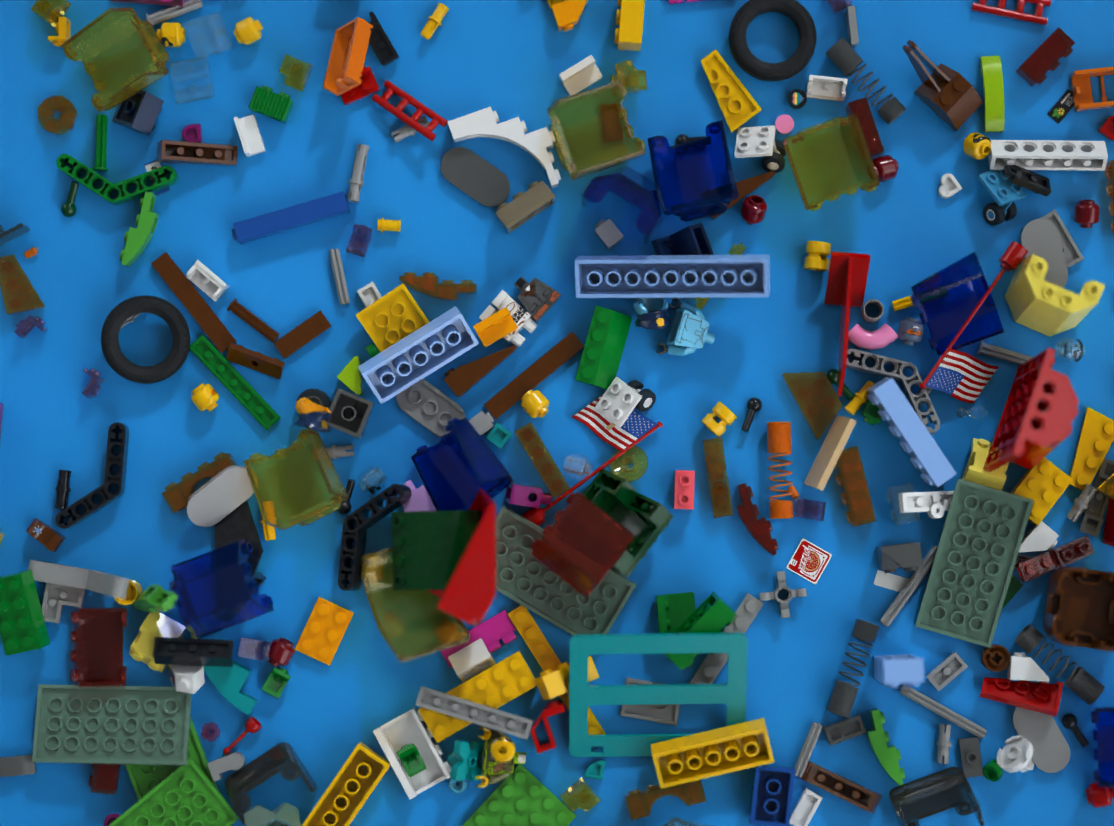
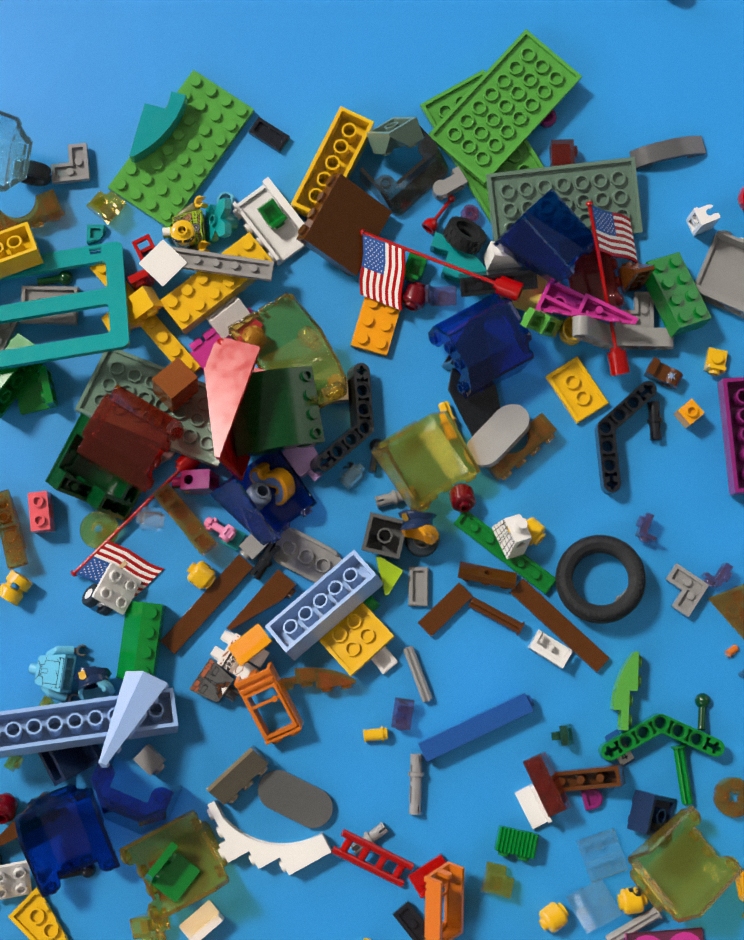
camera: 165 degrees right, 5 degrees down
none -> dark green bar [37,270,73,286]
none -> light blue wedge [98,671,169,768]
none -> white sticker [139,240,187,286]
none -> green bracket [144,841,200,903]
none -> dark orange piece [152,357,199,412]
none -> bright pink bar [204,517,237,543]
none -> orange door [234,661,303,745]
none -> sand blue head [243,482,272,511]
none -> light orange animal [249,462,295,506]
none -> black pin [250,542,281,580]
none -> reddish brown brick [296,173,392,276]
none -> flag [360,229,524,311]
none -> light grey tile [408,567,428,606]
none -> black tyre [443,216,487,254]
none -> dark red head [449,483,476,512]
none -> white torso [492,514,532,559]
none -> clear blue windscreen [493,189,595,284]
none -> clear red brick [523,752,571,817]
none -> dark pink wedge [535,279,638,325]
none -> yellow tile [545,356,609,424]
none -> clear green tile [551,724,574,746]
none -> flag [586,201,638,376]
none -> reddish brown slope [617,262,655,293]
none -> light grey plate [665,563,709,617]
none -> light orange brick [673,399,705,429]

